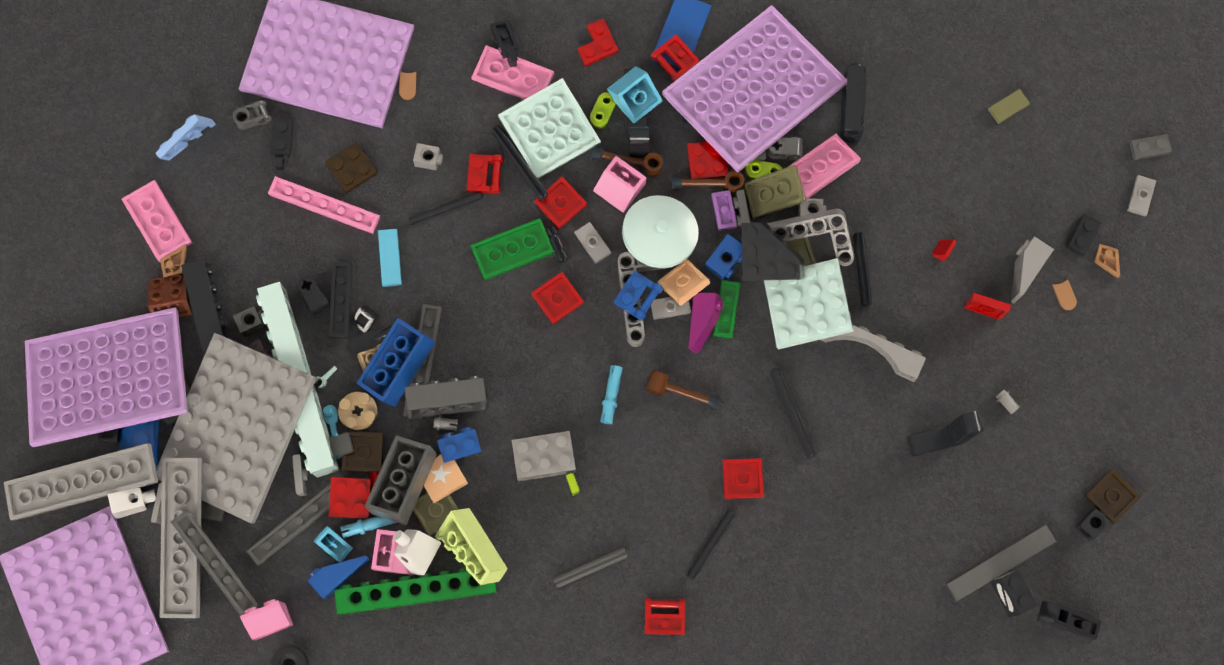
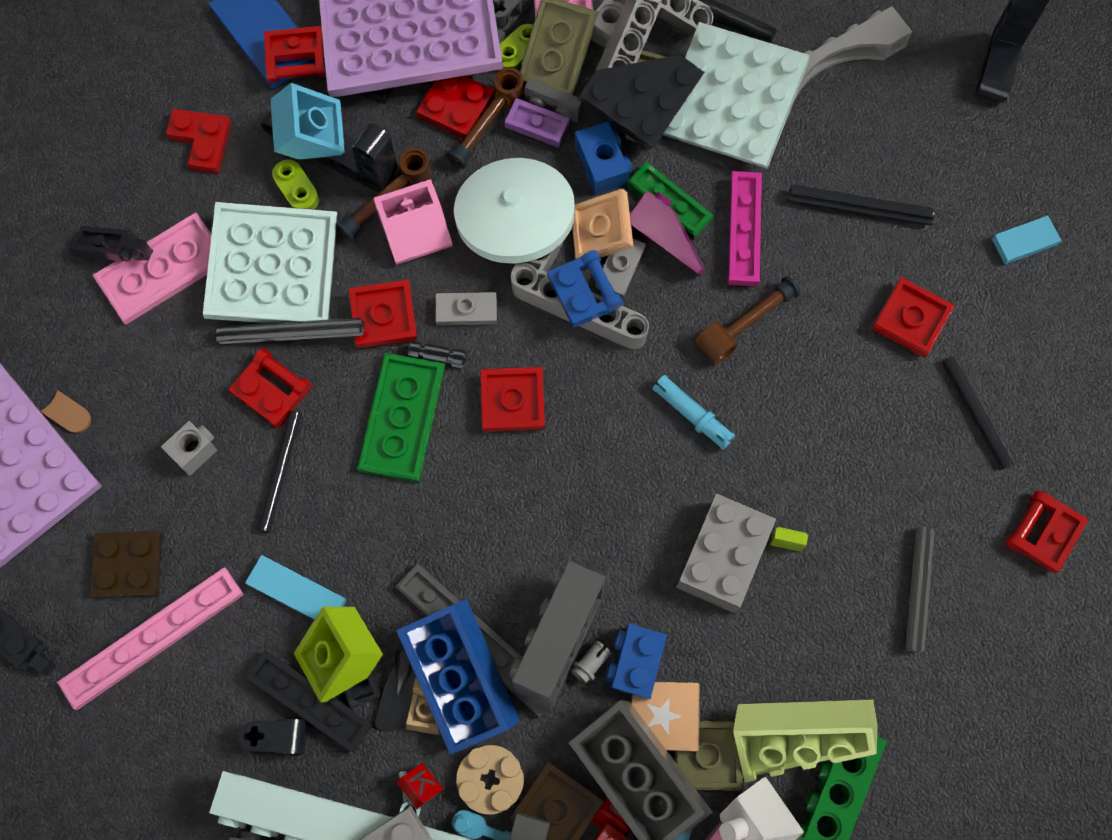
camera: 55 degrees left, 5 degrees down
none -> lime slope [294,606,383,702]
none -> red tile [396,763,443,809]
none -> dark pink plate [728,171,762,287]
none -> medium azure tile [992,216,1061,264]

